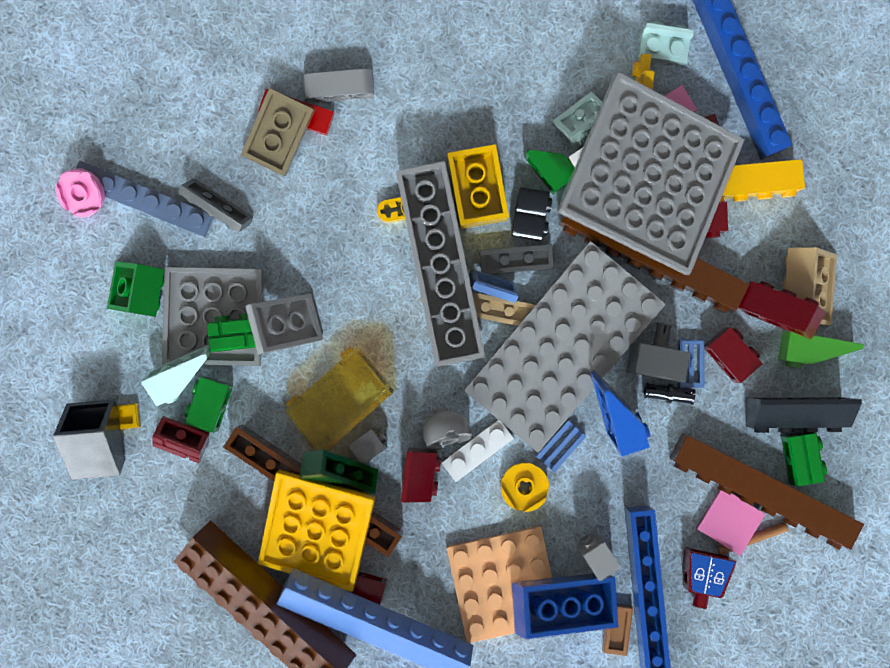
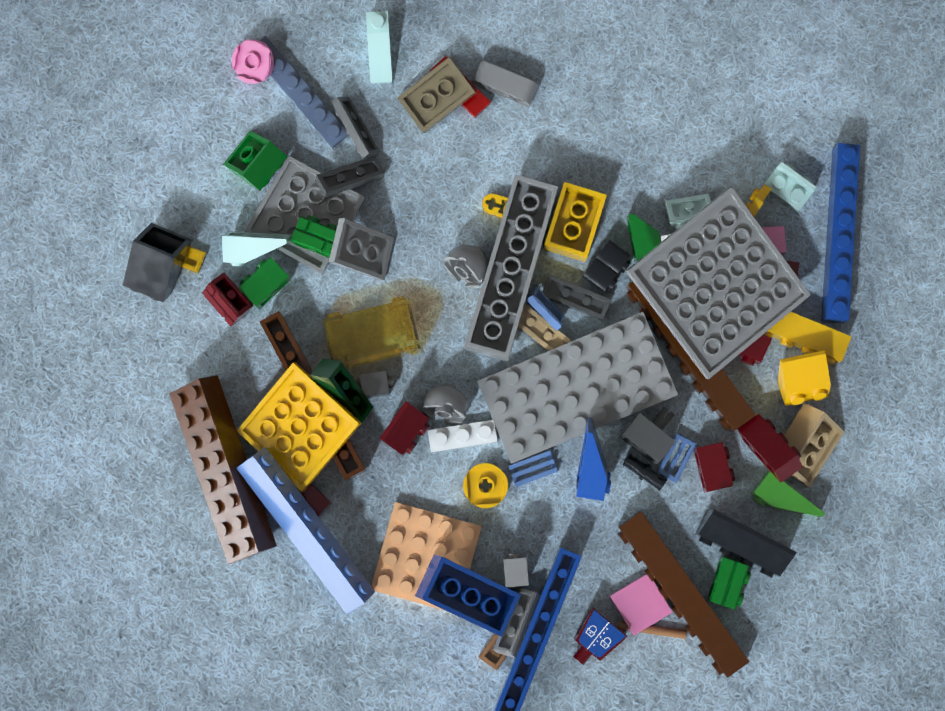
camera: 25 degrees right, 5 degrees down
none -> dark grey plate [315,156,385,198]
none -> light aqua slope [366,11,393,84]
none -> light grey cylinder [444,244,488,289]
none -> light grey tile [493,587,540,658]
none -> yellow slope [777,350,831,406]

